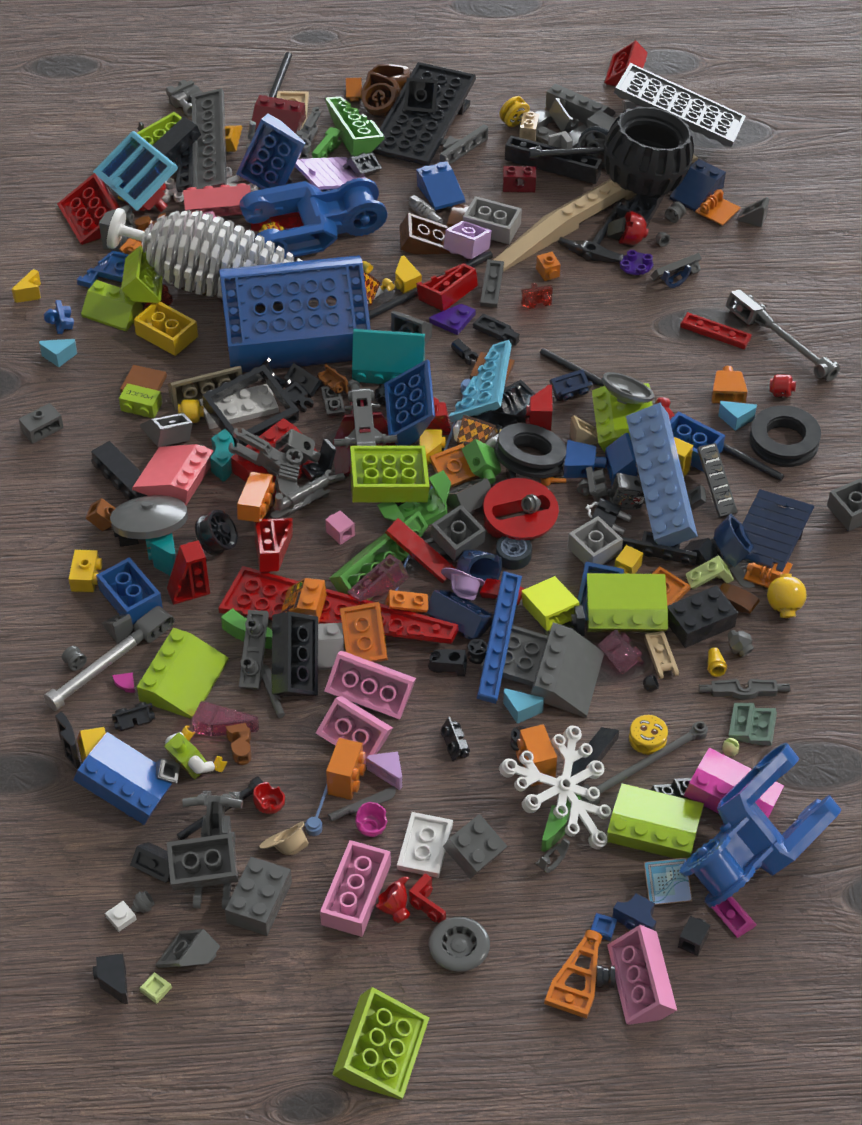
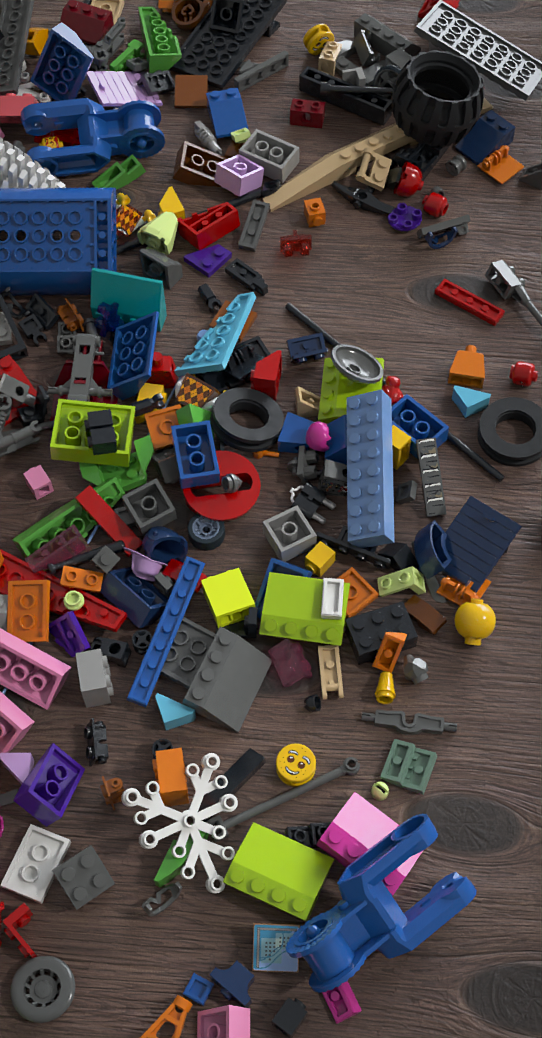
camera: 10 degrees right, 10 degrees up
none -> dark purple slope [13,743,85,827]
none -> black piece [47,540,125,575]
none -> dark purple wing [49,611,91,657]
none -> yellowish green plate [64,591,84,611]
none -> light grey brick [76,649,114,708]
none -> black piece [84,409,117,455]
none -> dark grey brick [90,545,120,575]
none -> bright green slope [92,154,146,190]
none -> clear blue hips [94,302,124,337]
none -> dark orange hinge [100,776,125,810]
none -> dark grey plate [126,57,148,72]
none -> black bar [131,393,165,417]
none -> yellowish green cone [137,212,178,255]
none -> dark grey plate [154,572,174,598]
none -> blue brick [171,420,220,489]
none -> dark orange tile [174,75,208,108]
none -> yellowish green plate [230,127,251,143]
none -> black tile [262,179,282,197]
none -> dark pink hair [306,421,331,452]
none -> white tile [321,578,344,620]
none -> tan plate [355,148,392,191]
none -> orange slope [372,632,407,673]
none -> red head [422,192,449,218]

